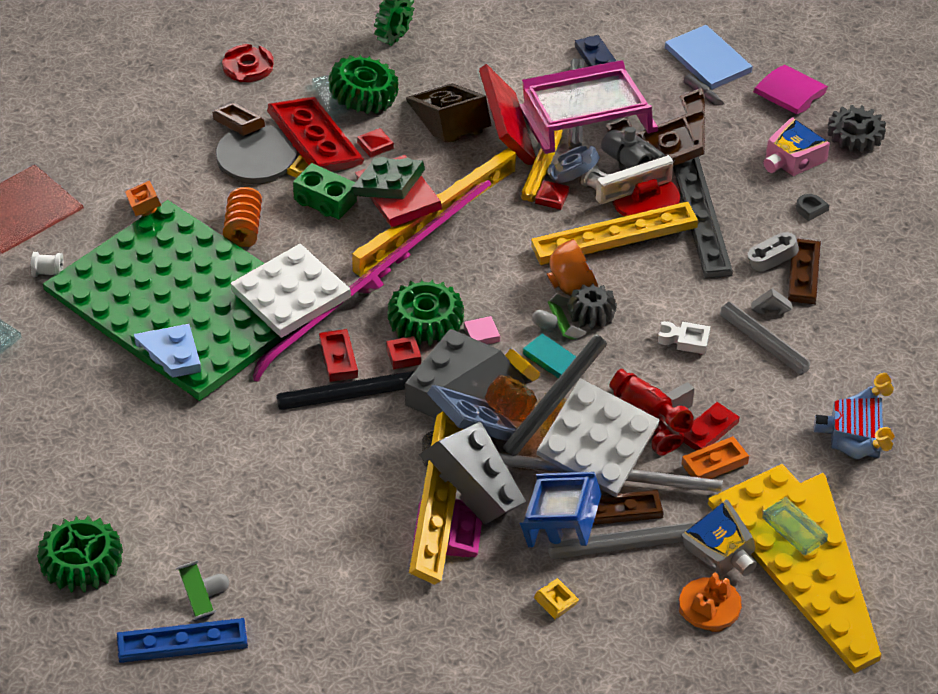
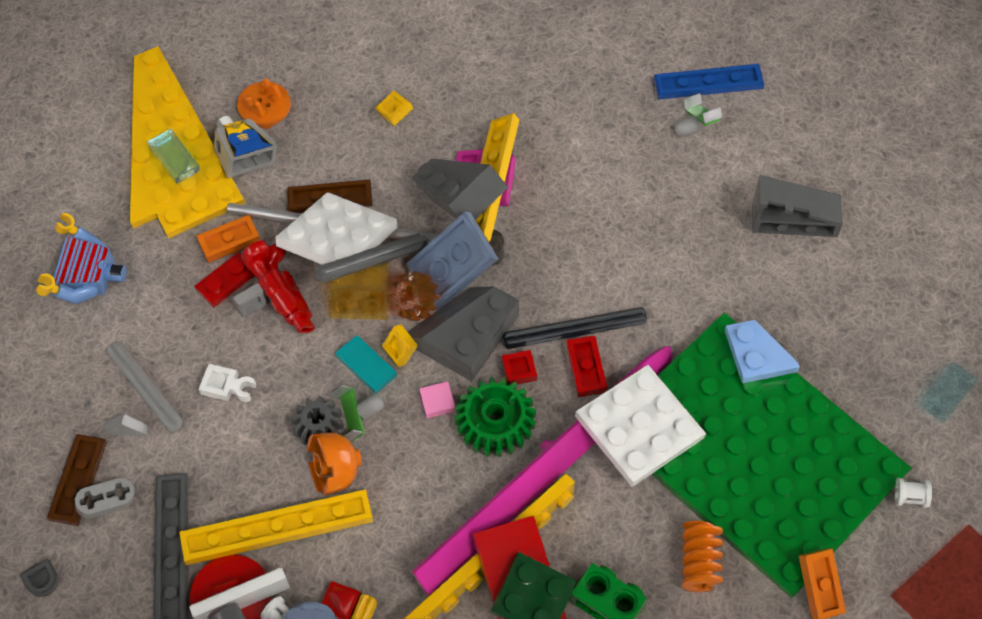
camera: 175 degrees left, 15 degrees up
green gear [37,515,123,593] -> none
blue window [519,472,602,547] -> none
light grey axle [548,522,696,559] -> none
none -> dark grey wedge [752,175,842,237]

